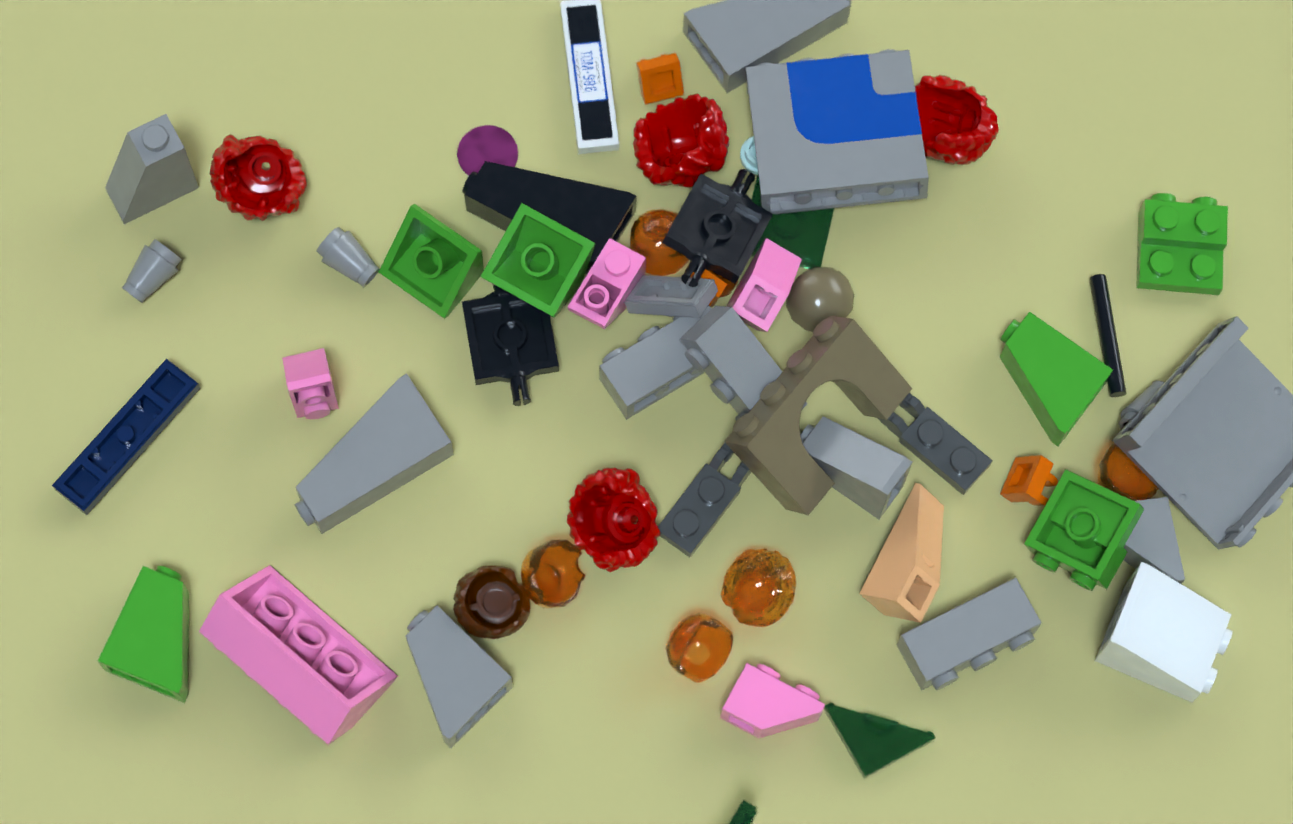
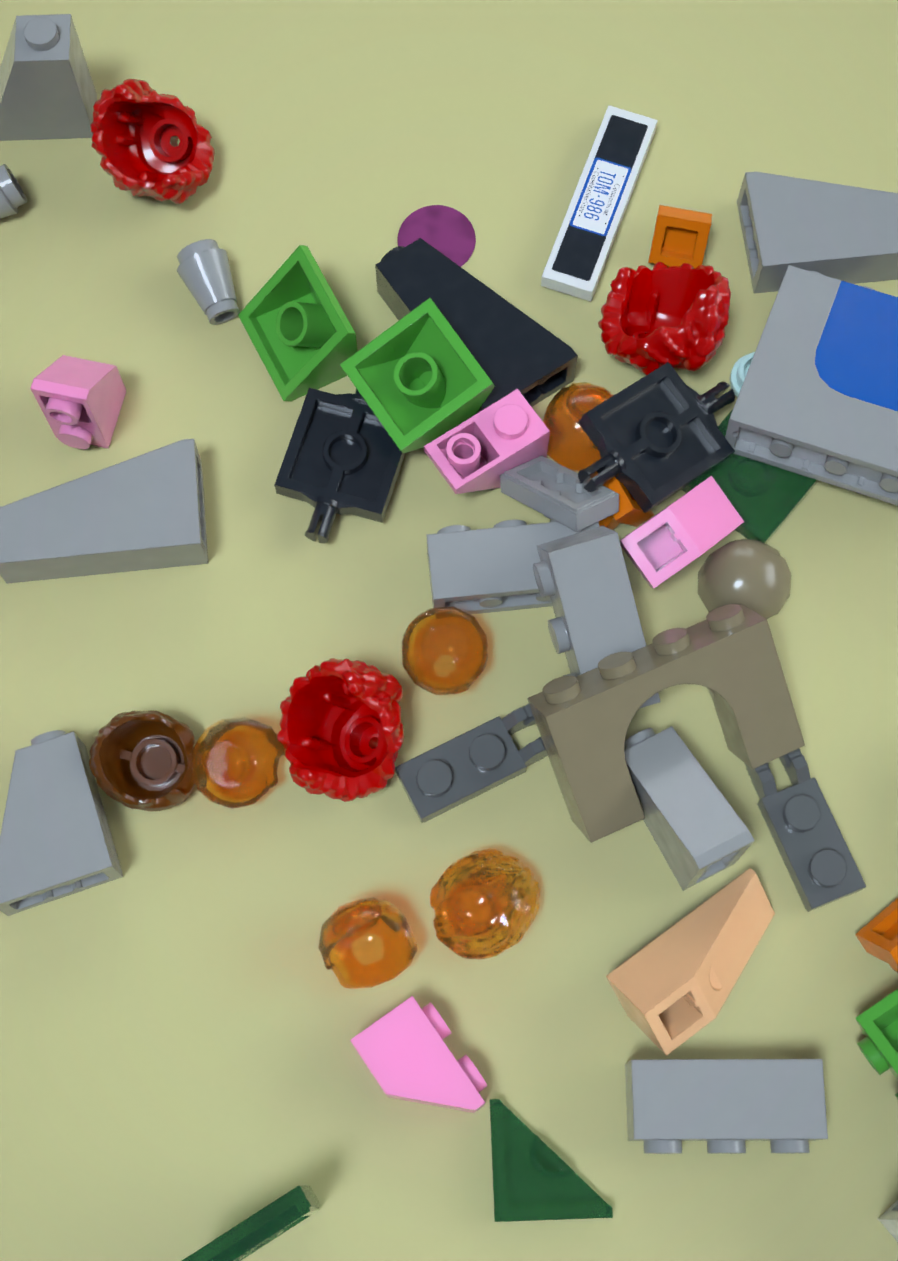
camera: 30 degrees right, 0 degrees up
none -> clear orange hair [401,606,489,695]

